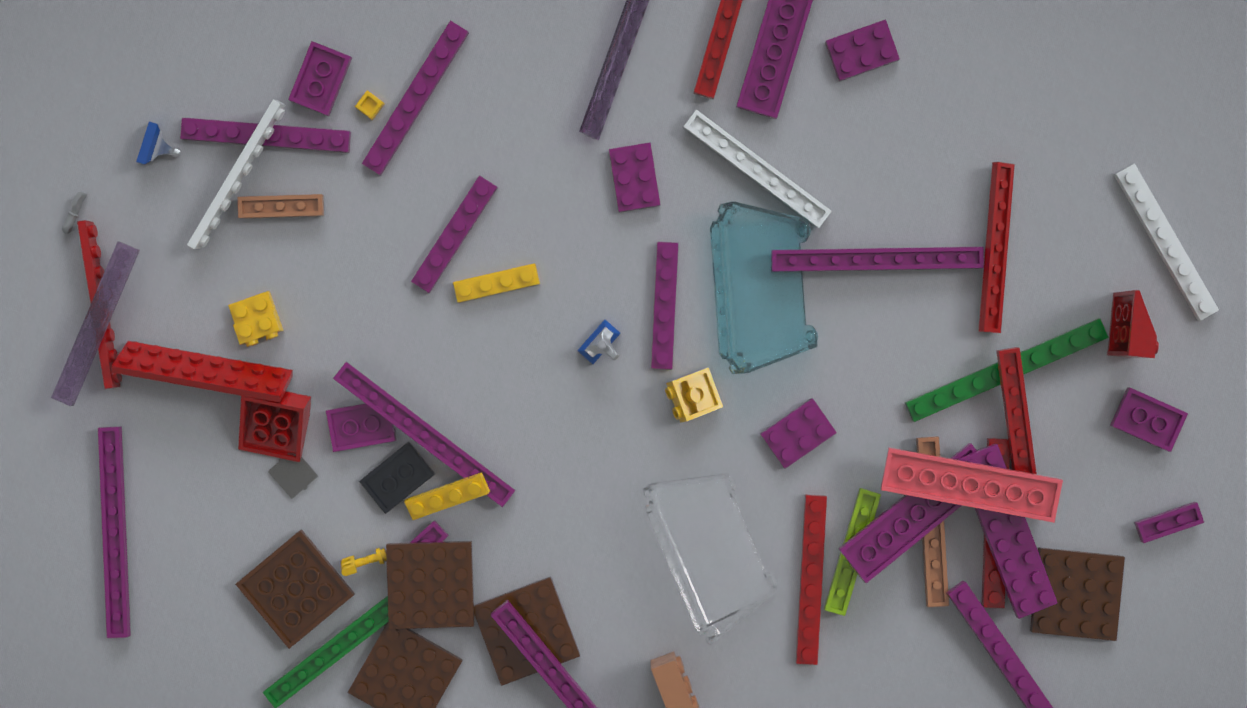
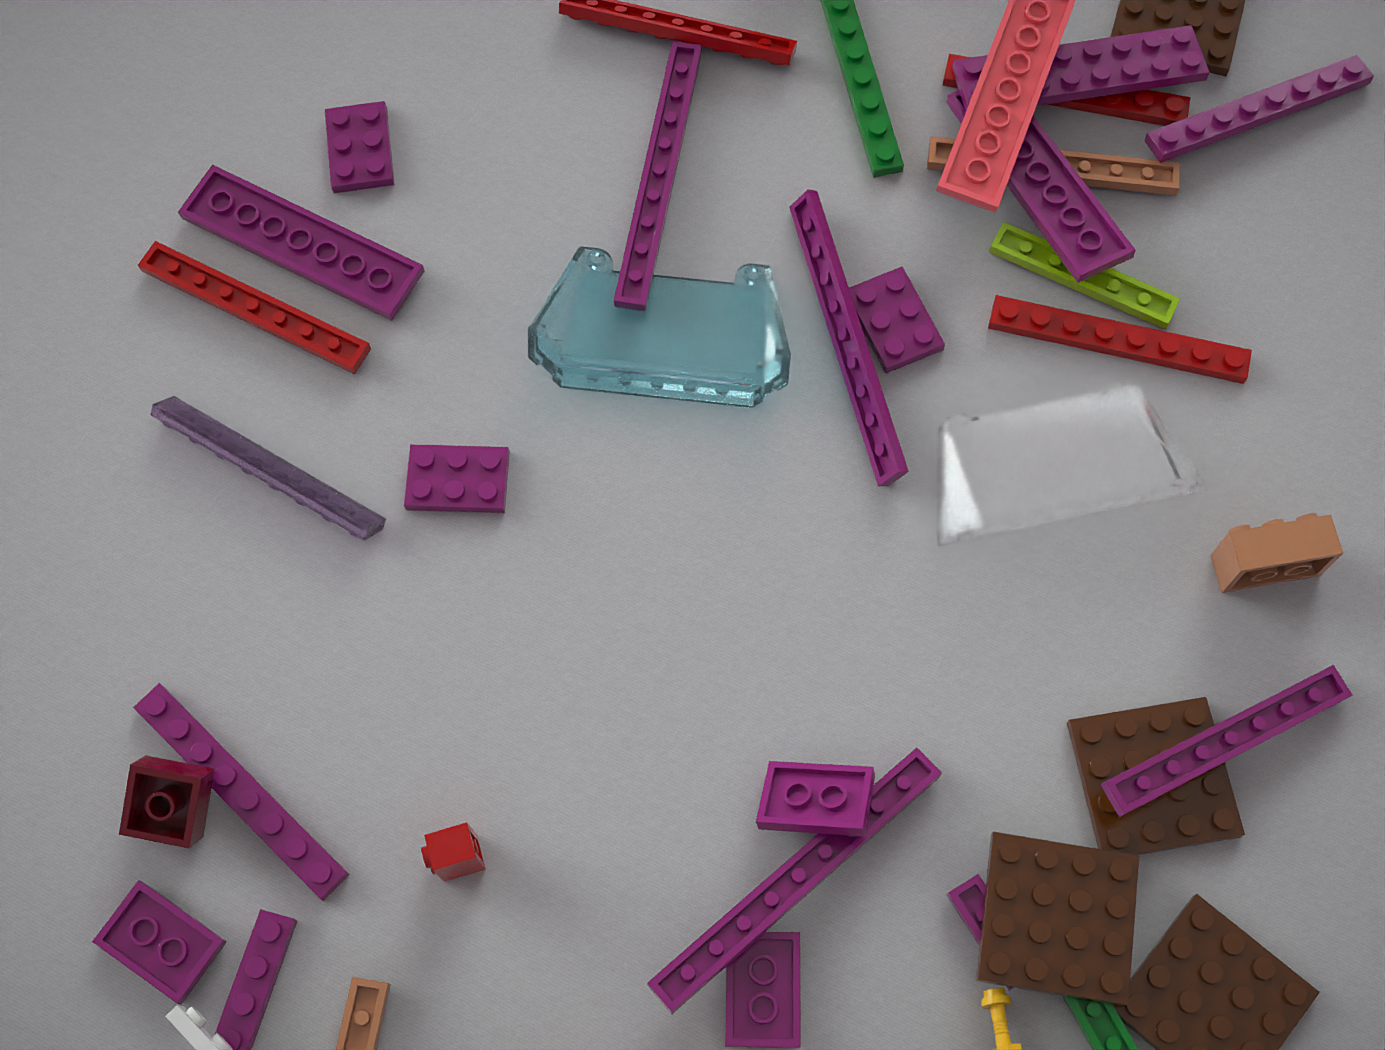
camera: 75 degrees left, 20 degrees down
yellow tile [355,90,385,121] -> none
black tile [359,442,435,514] -> none
yellow plate [404,472,490,520] -> none
magenta plate [411,175,498,293] -> none
yellow plate [453,263,540,303] -> none
piece [577,320,621,364] -> none
magenta plate [651,242,678,369] -> none
yellow plate [665,368,723,423] -> none
white plate [683,110,832,229] -> none
red plate [996,347,1037,474] -> none
none -> dark red brick [119,755,215,848]
none -> red brick [421,822,486,882]
none -> magenta plate [756,761,875,837]
none -> magenta plate [789,189,909,487]

